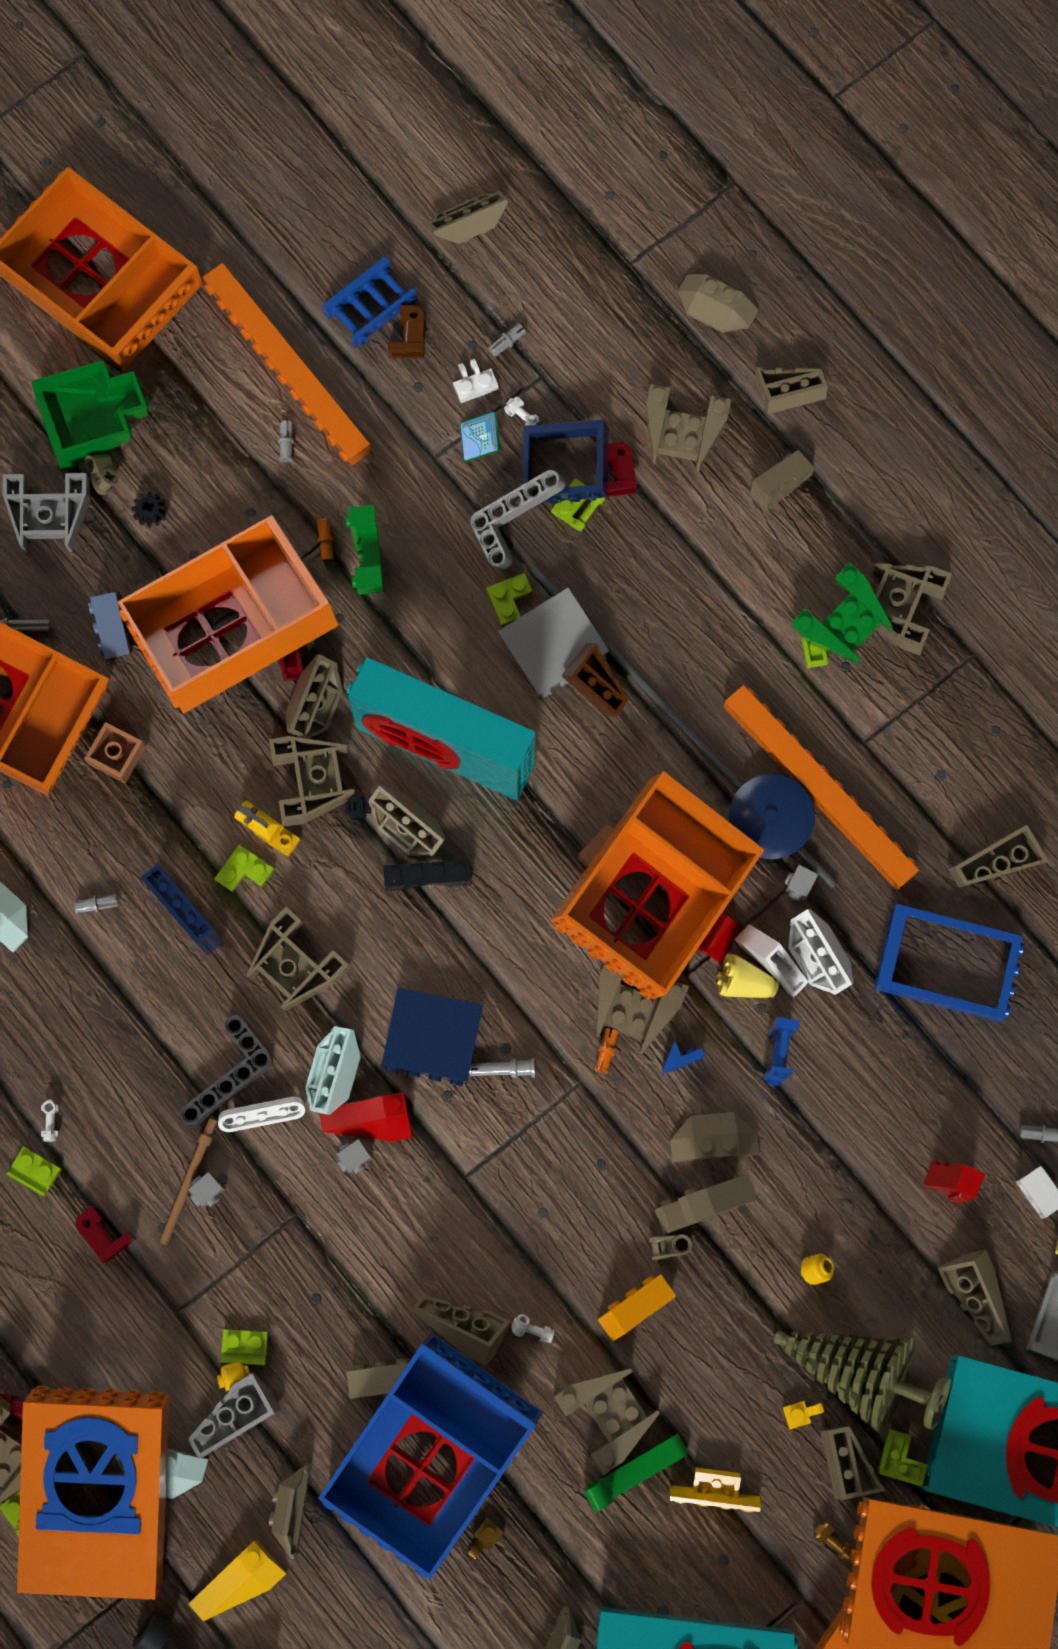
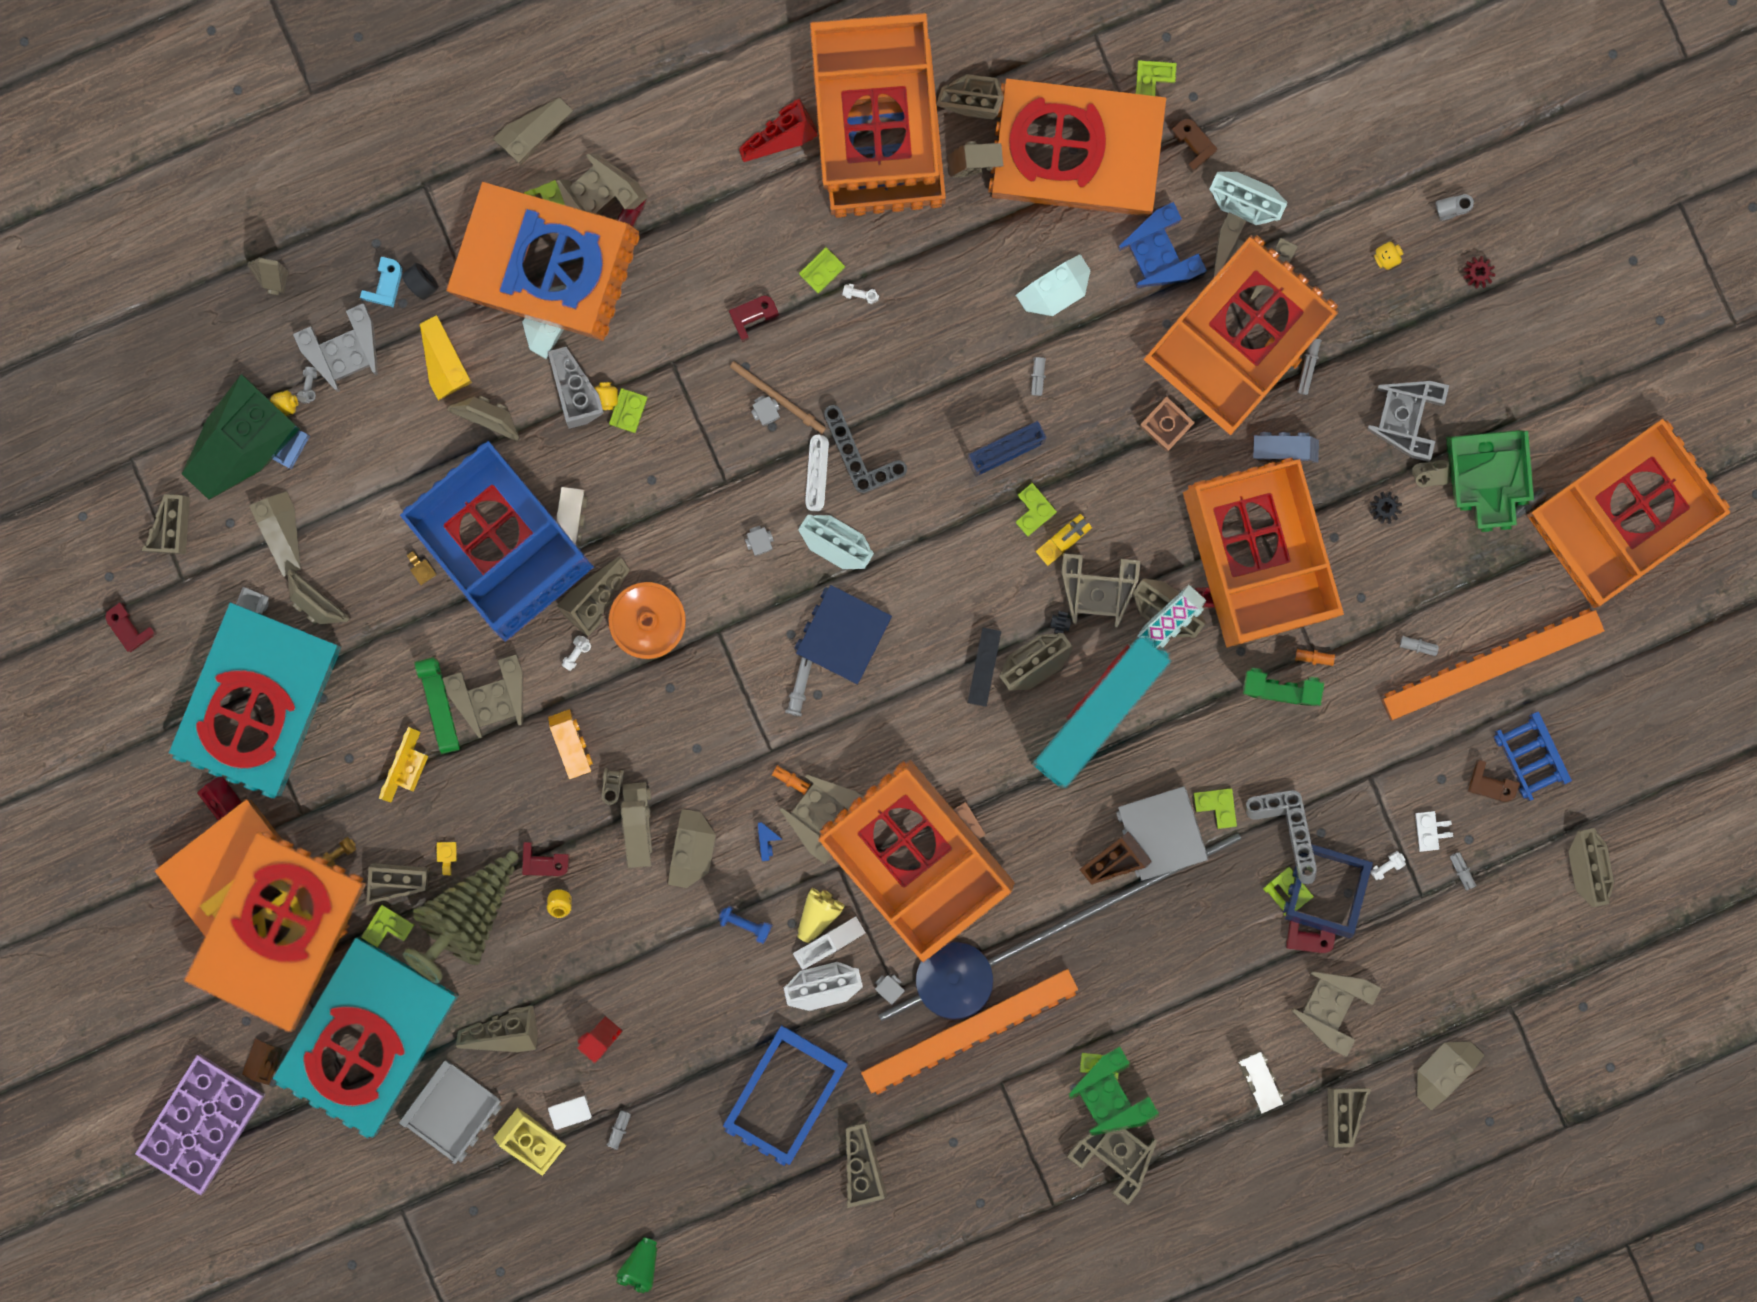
camera: 105 degrees right, 10 degrees up
dark tan wedge [246,907,351,1011] -> none
red wedge [319,1092,412,1142] -> none
piece [460,411,500,462] -> none
red panel [697,914,741,963] -> none
none -> dark red piece [522,842,570,876]
none -> orange dish [609,582,686,659]
none -> light aqua brick [1137,585,1206,649]

